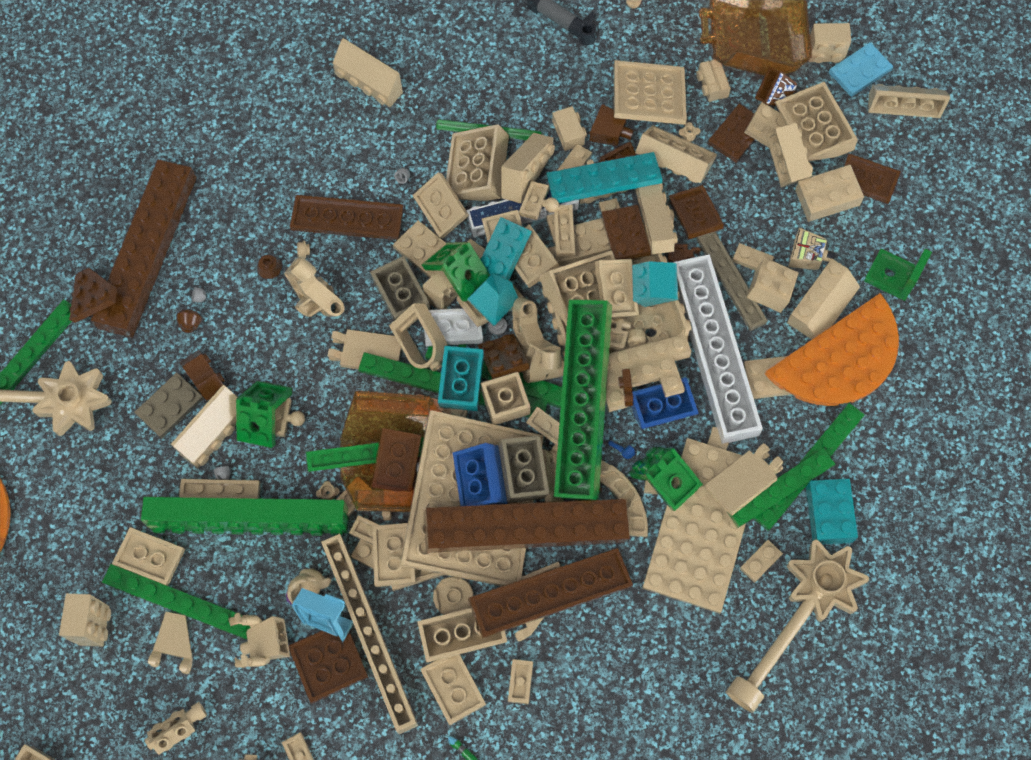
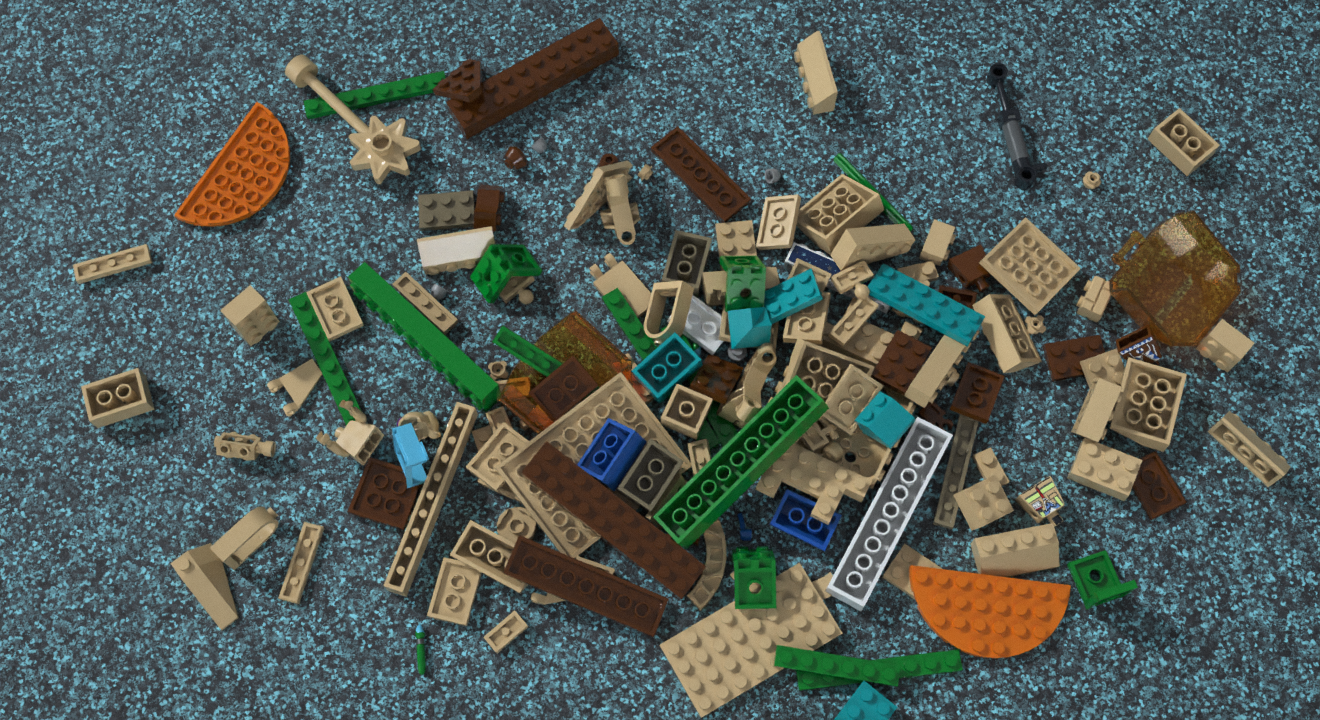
camera: 40 degrees right, 0 degrees up
reddish brown plate [618,369,633,407] -> none
tan tile [705,443,783,516] -> none
tan plate [740,540,783,583] -> none
medium azure plate [829,42,893,97] -> none
none -> tan wing [564,160,633,230]

